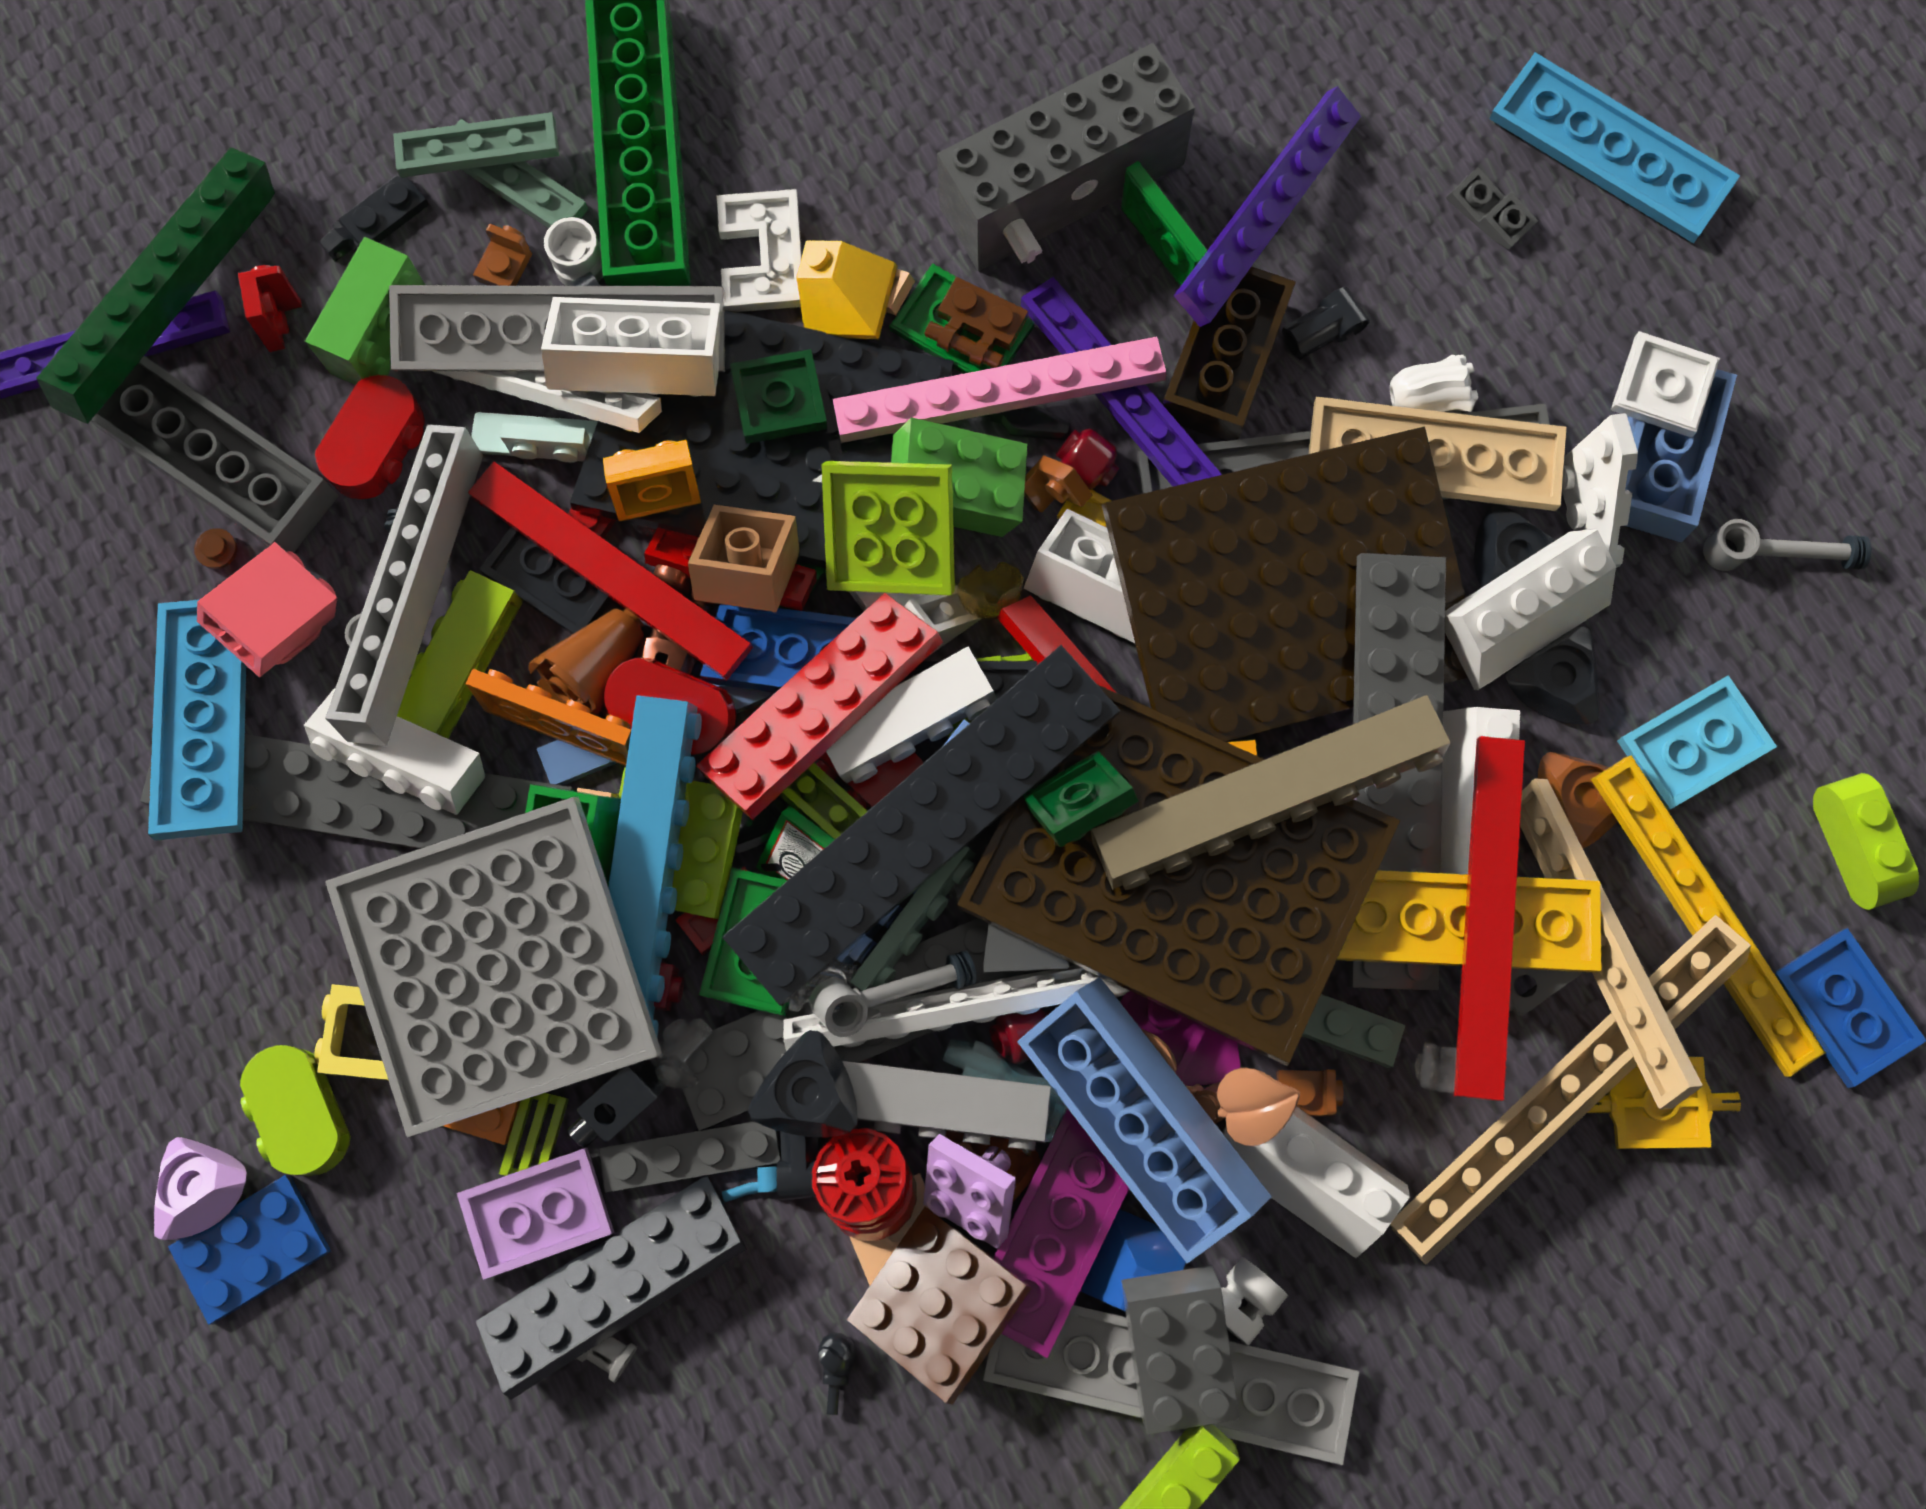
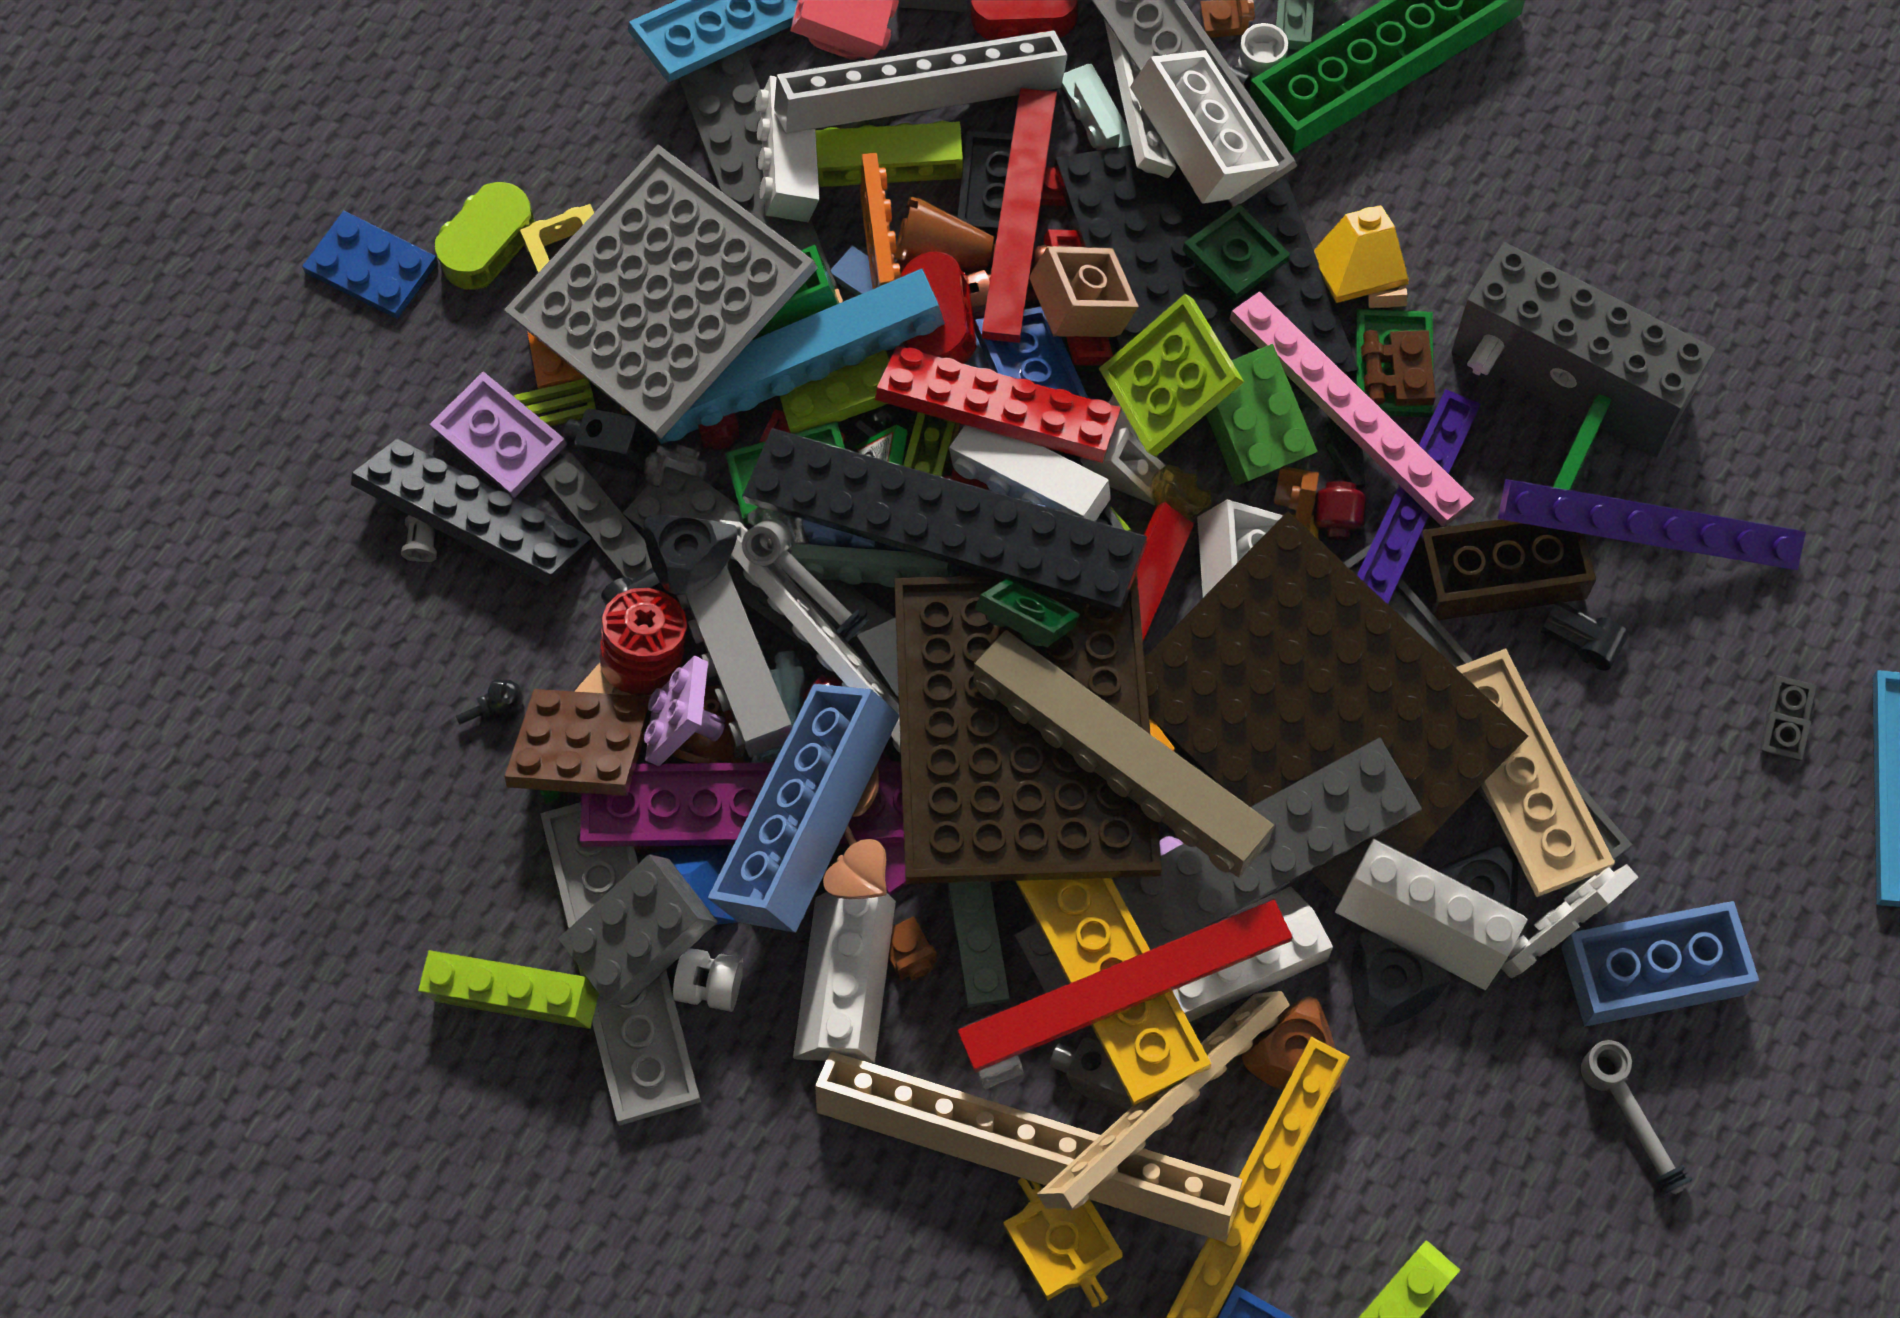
camera: 60 degrees right, 10 degrees down
lavender hat [154,1137,247,1240] -> none
light orange slope [603,440,701,521] -> none
white plate [717,189,802,312] -> none
dark azure hand [722,1167,778,1202] -> none
white piece [1390,355,1478,414] -> none
white tile [1611,331,1720,438] -> none
medium azure plate [1617,675,1777,811] -> none

